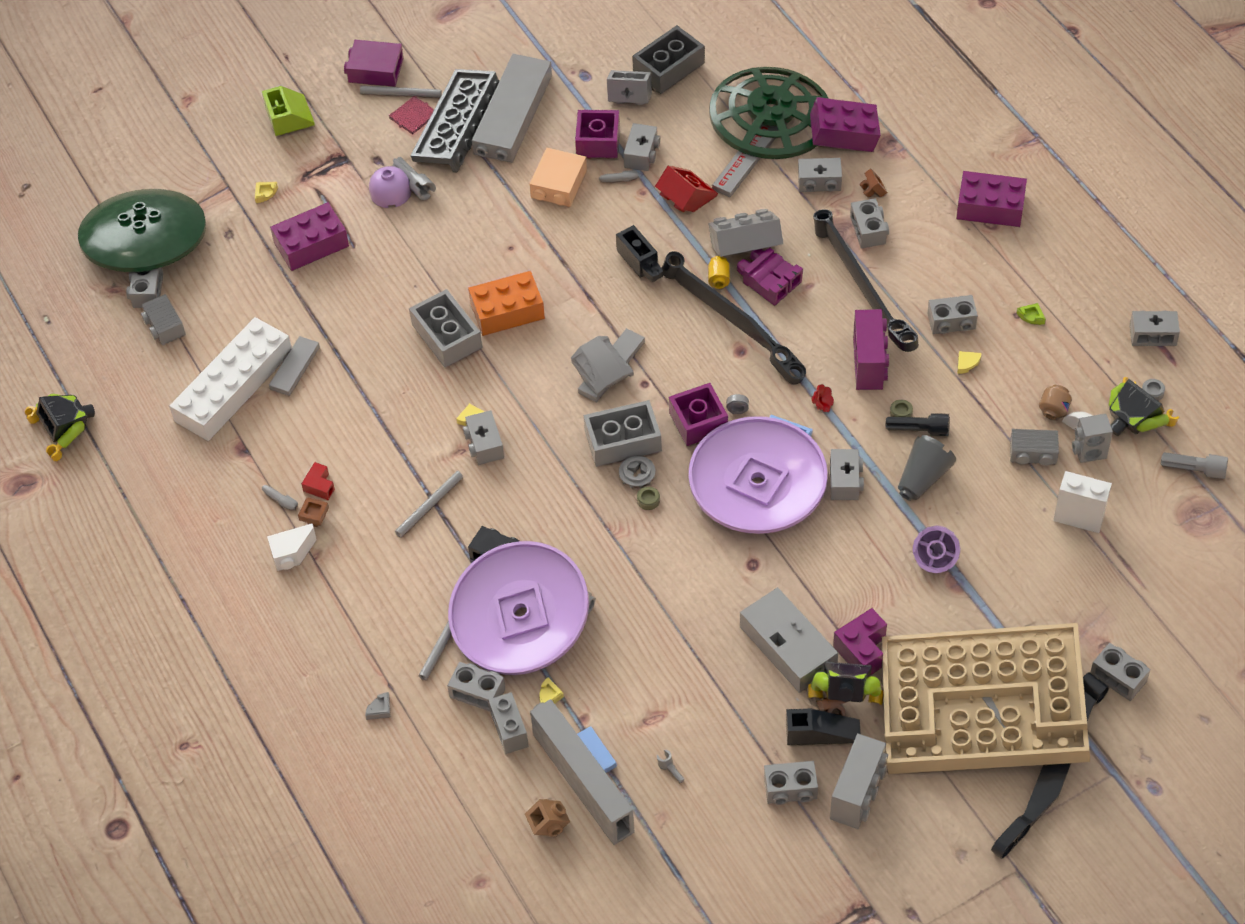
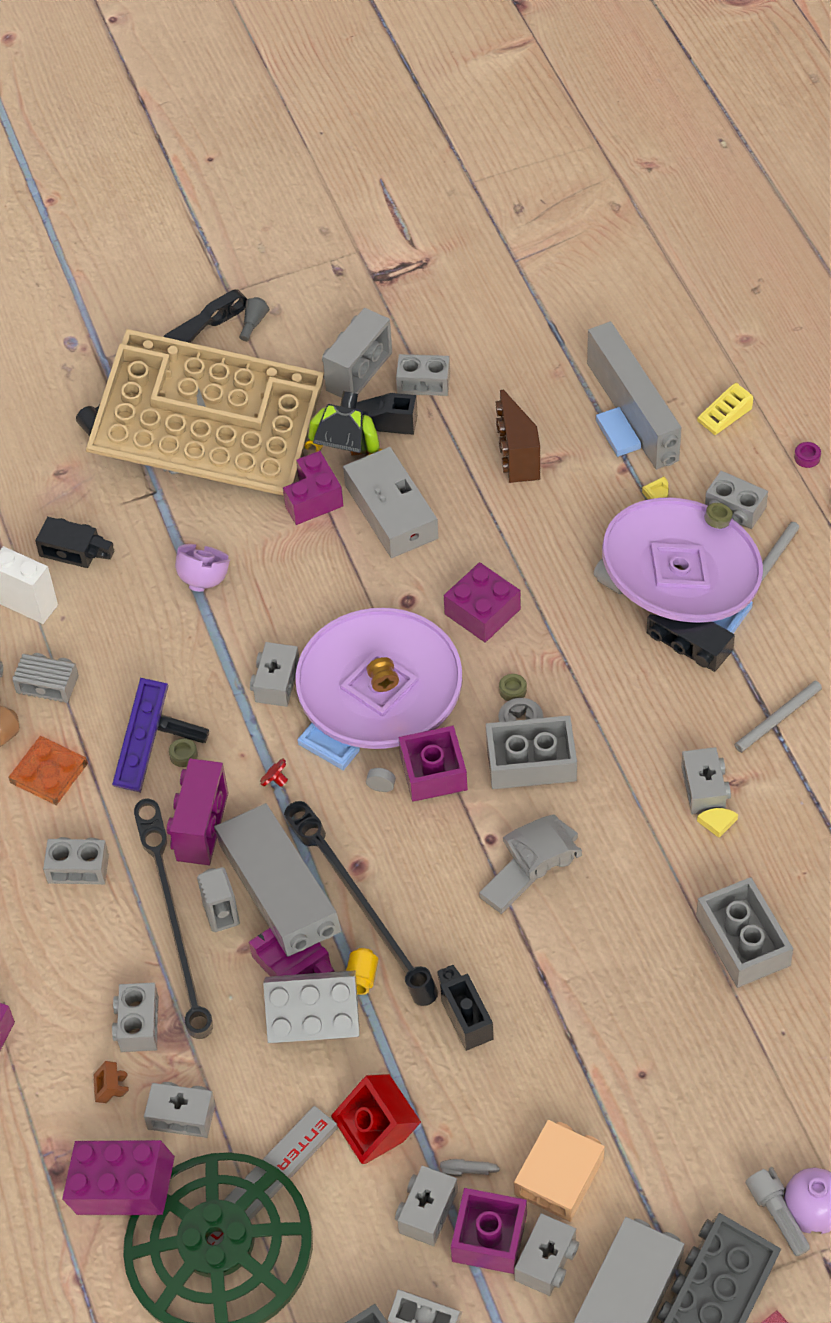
camera: 170 degrees left, 0 degrees up
orange brick [468,271,545,336] -> none
light grey brick [488,692,529,754] -> none
medium nougat brick [525,799,570,837] -> none
light grey hand [657,750,685,783] -> none
dark grey cone [898,435,956,501] -> none
light yellow tile [957,351,981,374] -> none
light grey brick [1090,642,1151,701] -> none
none -> clear orange plate [8,736,88,806]
none -> black hinge [35,516,115,568]
none -> dark purple tile [112,677,169,793]
none -> light grey brick [197,867,240,932]
none -> light grey brick [214,803,341,957]
none -> dark grey cone [239,297,270,342]
none -> pearl gold wheel [366,657,399,692]
none -> magenta brick [444,562,521,643]
none -> reddish brown slope [495,389,540,483]
none -> light grey brick [514,1213,579,1296]
none -> light yellow slope [697,383,753,435]
none -> olive tile [704,503,733,529]
none -> magenta tile [794,442,821,468]

